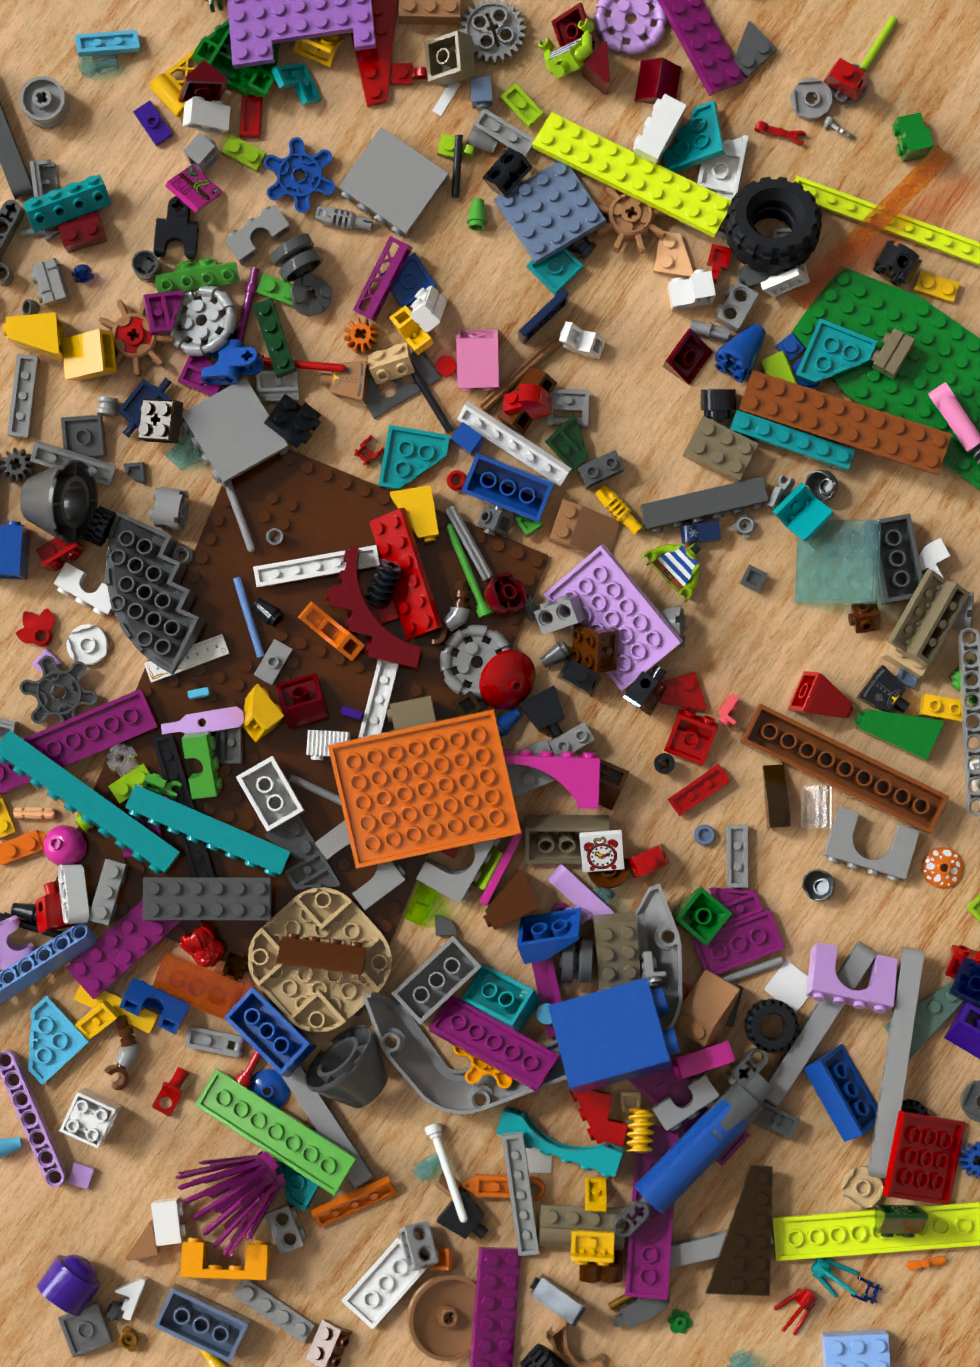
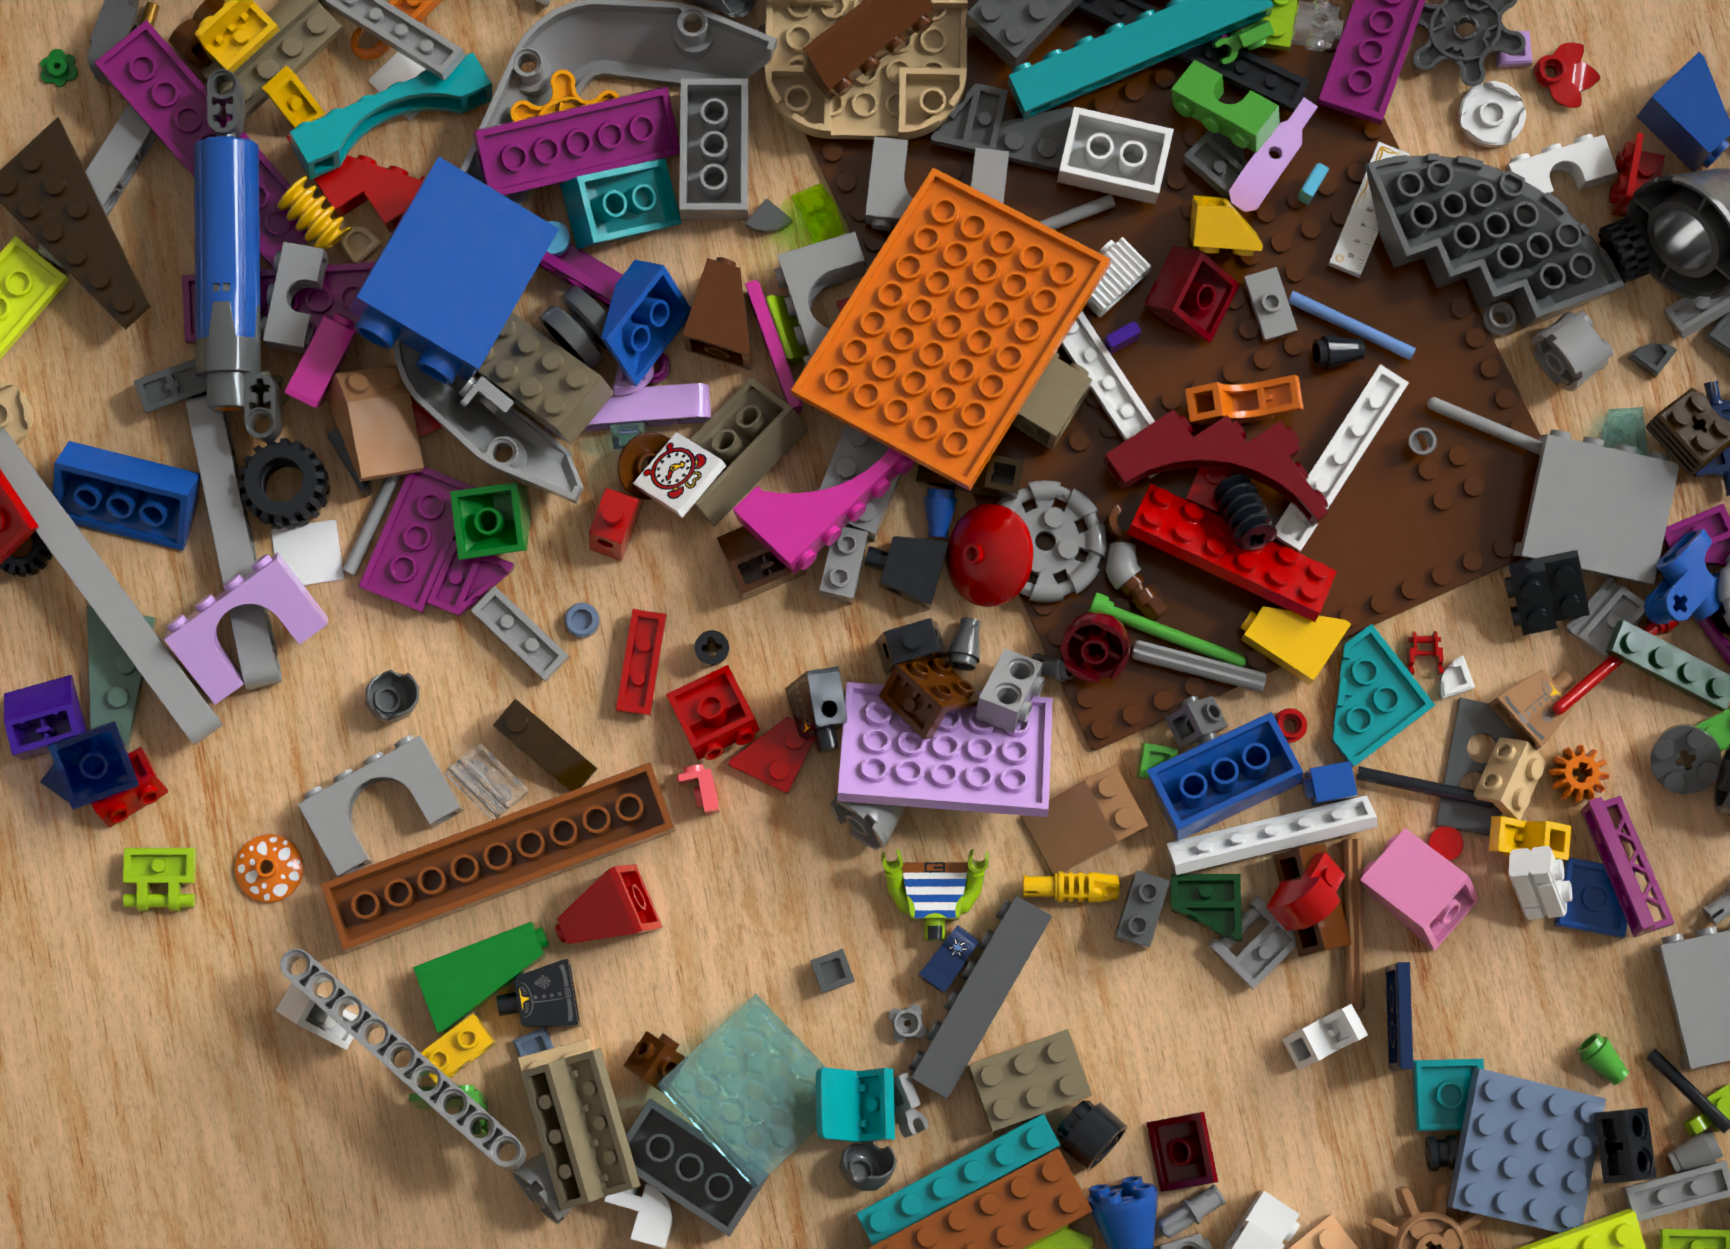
camera: 130 degrees right, 5 degrees down
none -> white tile [1439,655,1475,700]

